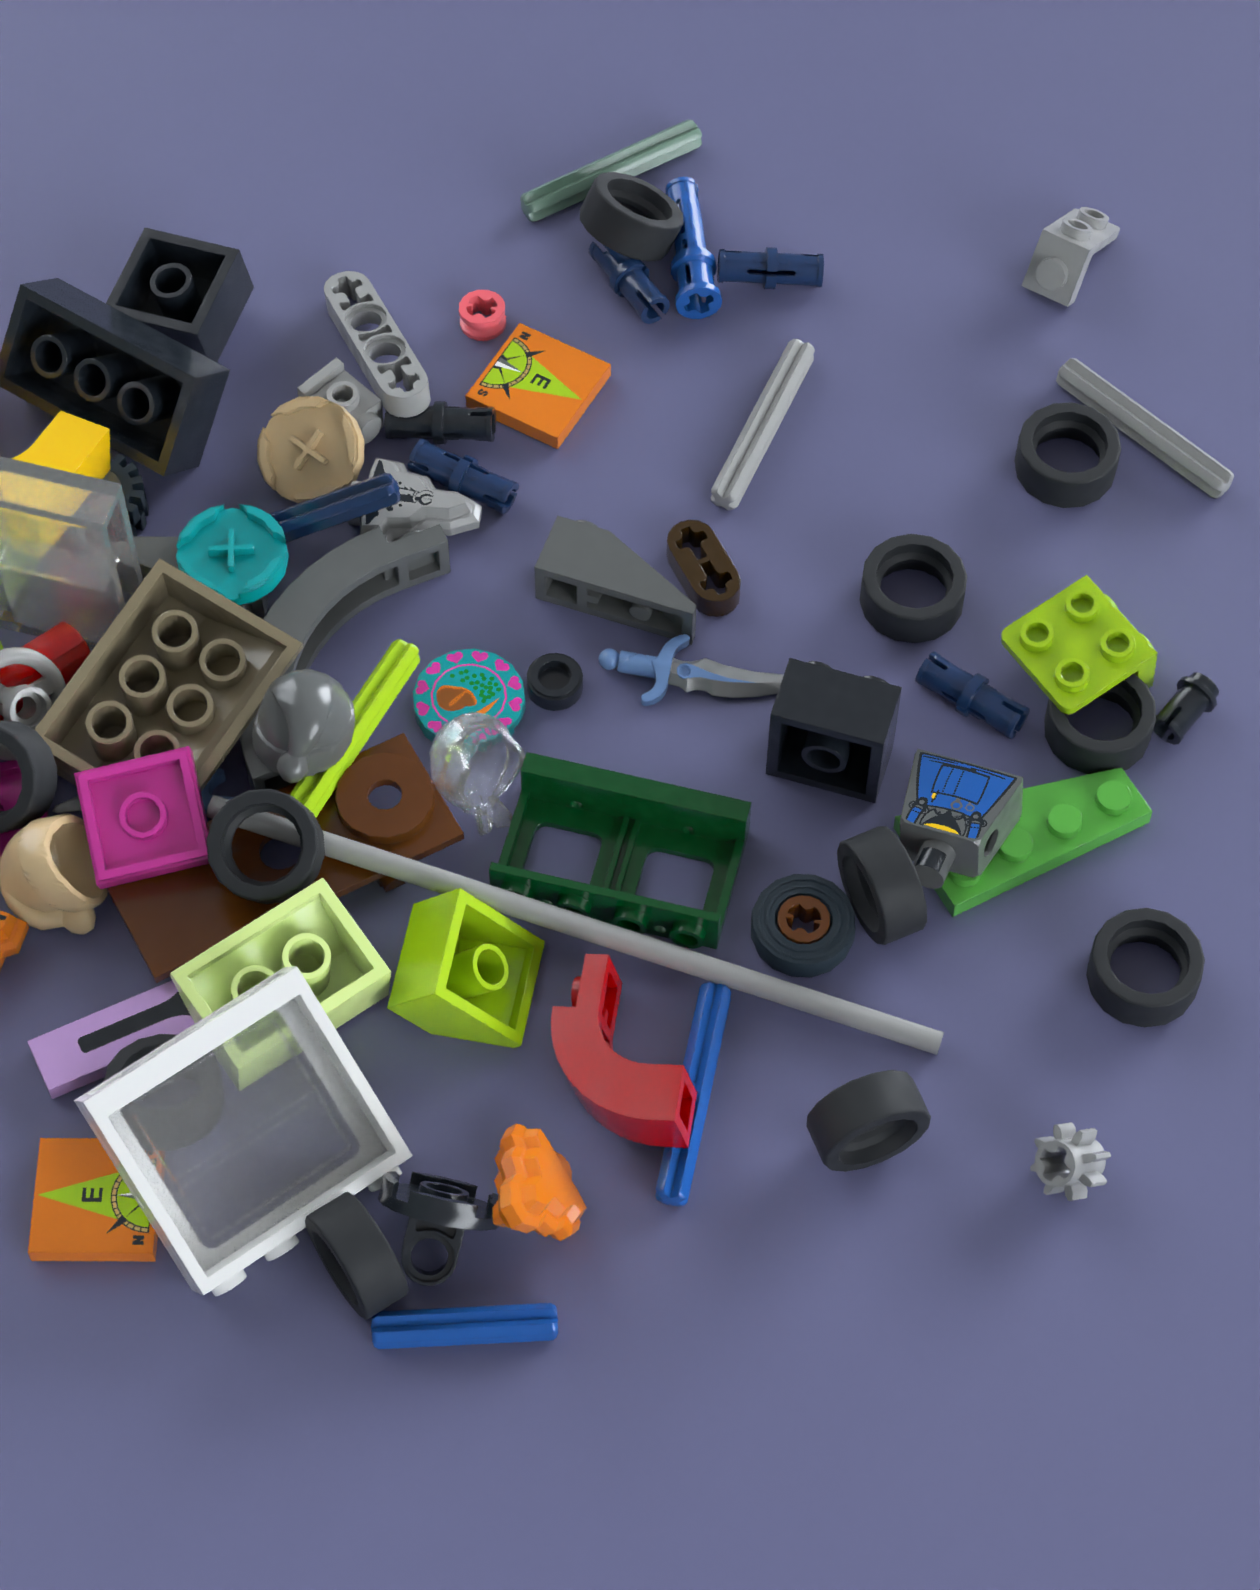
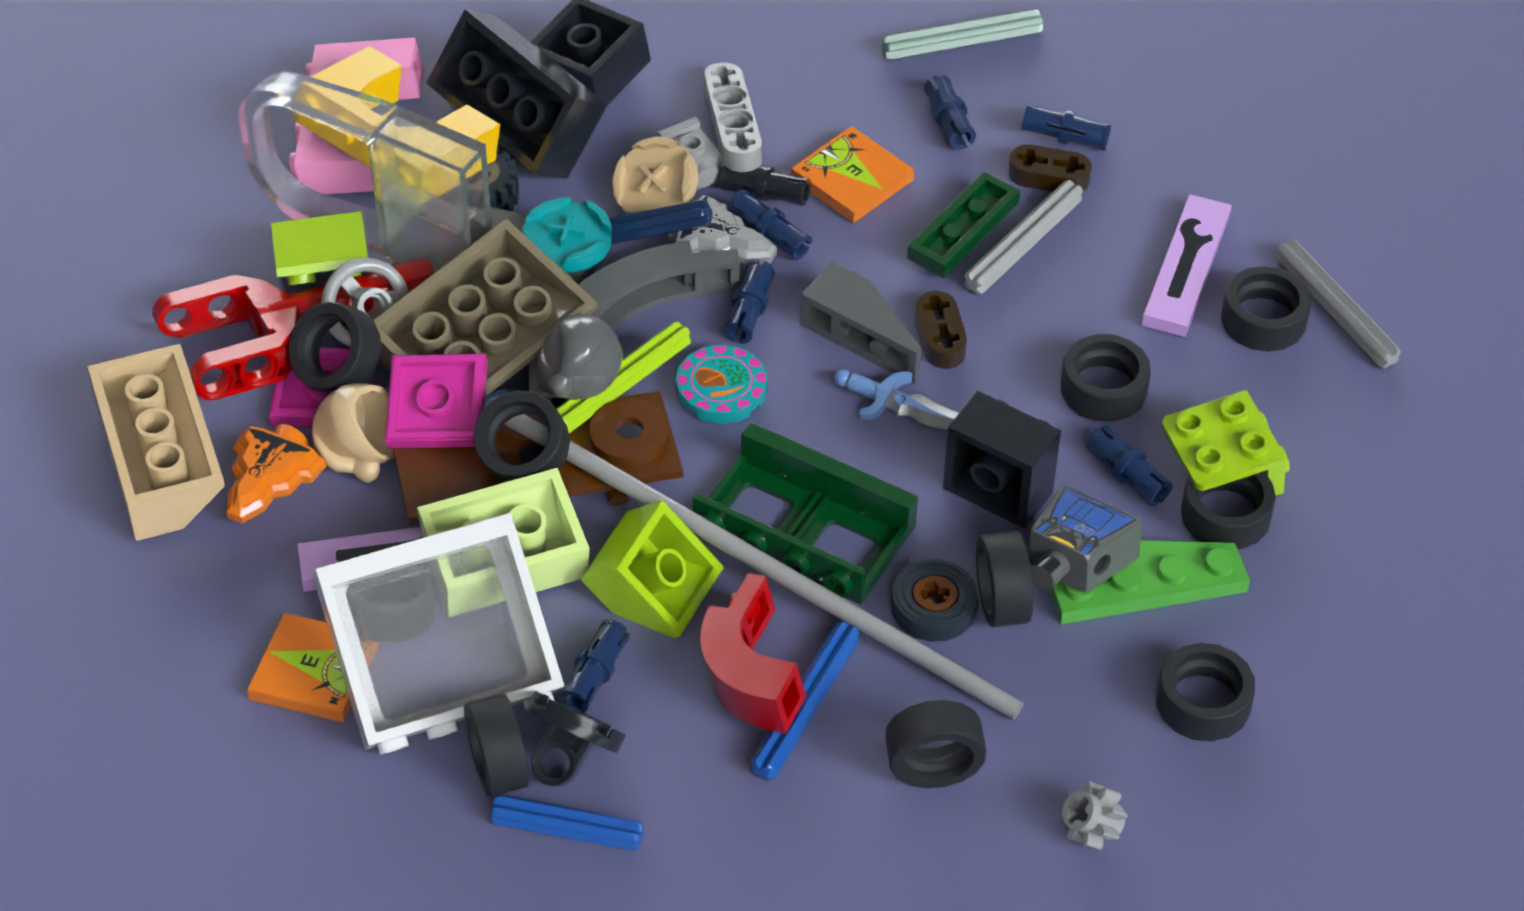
camera: 15 degrees right, 10 degrees down
clear hat [429,712,525,836] -> none
coral bush [459,290,506,341] -> none
orange rock [493,1123,587,1241] -> none
black tile [527,653,583,711] -> none
black tyre [580,172,683,262] -> none
blue pin [665,177,722,319] -> none
light grey bracket [1022,207,1120,307] -> none
black pin [1153,672,1219,745] -> none
none -> dark blue pin [558,619,630,713]
none -> dark blue pin [724,259,775,344]
none -> dark green plate [907,172,1020,278]
none -> dark brown beam [1008,145,1092,192]
none -> lavender tile [1142,194,1232,337]

